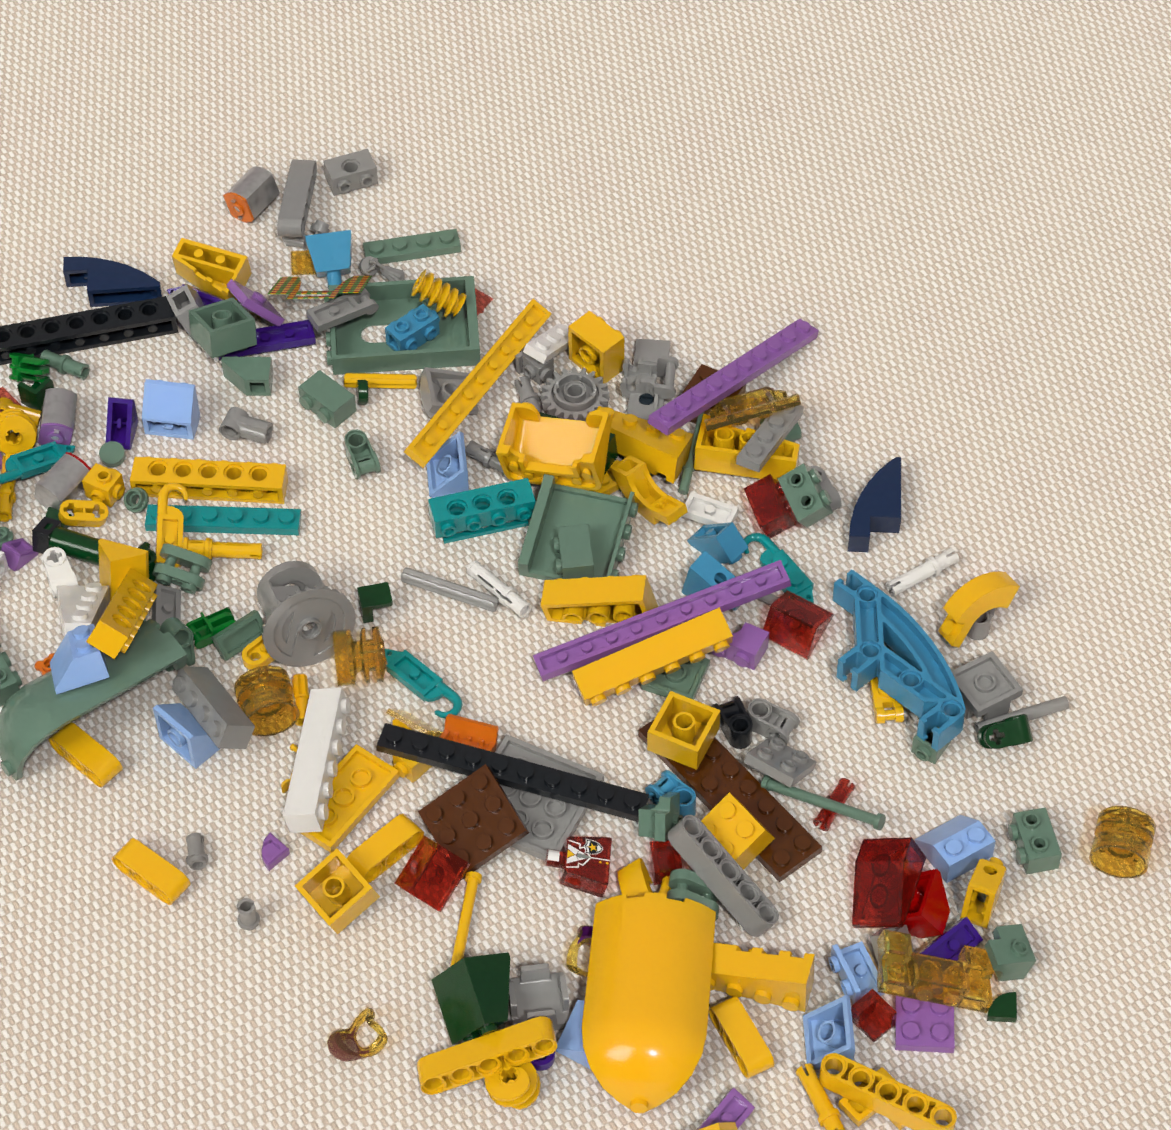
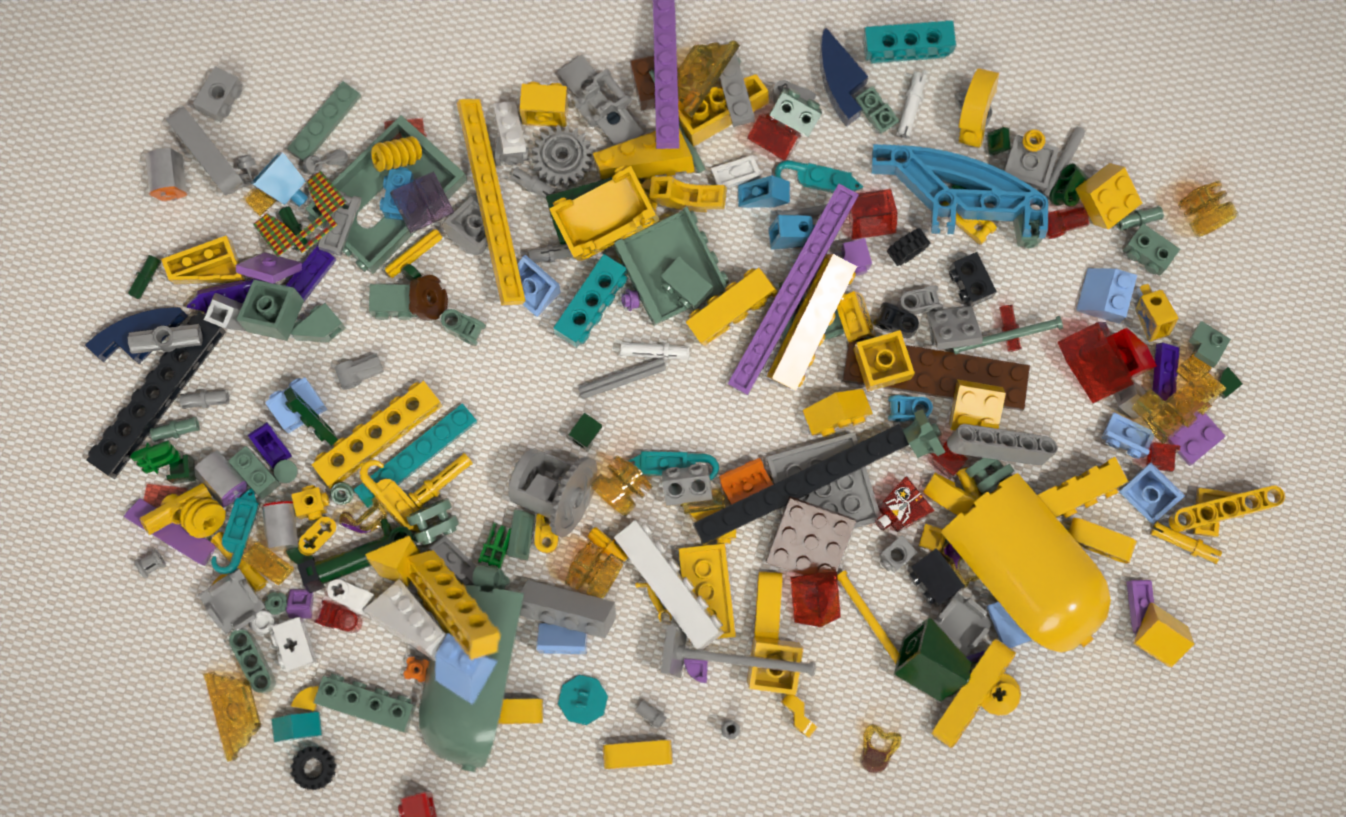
camera: 45 degrees left, 25 degrees up
none -> dark green axle [128,255,161,299]
none -> light grey piece [128,324,203,354]
none -> light grey pin [180,389,230,409]
none -> sand green brick [228,446,281,499]
none -> clear yellow slope [242,541,294,585]
none -> dark green axle [279,206,308,251]
none -> dark green plate [283,387,338,446]
none -> clear red piece [314,600,363,634]
none -> clear yellow piece [339,498,387,534]
none -> clear purple slope [390,172,454,234]
none -> reddish brown plate [409,275,448,321]
none -> teal piece [558,675,608,726]
none -> medium lavender plate [621,289,639,311]
none -> light grey tile [661,625,816,678]
none -> light grey brick [662,464,712,506]
none -> yellow piece [780,694,818,738]
none -> yellow brick [803,389,873,437]
none -> yellow panel [837,291,876,342]
none -> sand green slope [854,86,900,134]
none -> teal brick [863,20,956,64]
none -> light grey brick [879,535,918,573]
none -> black tyre [887,228,931,267]
none -> black slope [908,548,965,607]
none -> yellow tile [918,524,946,553]
none -> black brick [949,252,997,307]
none -> dark green tile [987,127,1011,156]
none -> yellow plate [1022,129,1045,152]
none -> clear red piece [1046,207,1089,239]
none -> yellow brick [1075,163,1143,230]
none -> sand green pin [1116,206,1164,231]

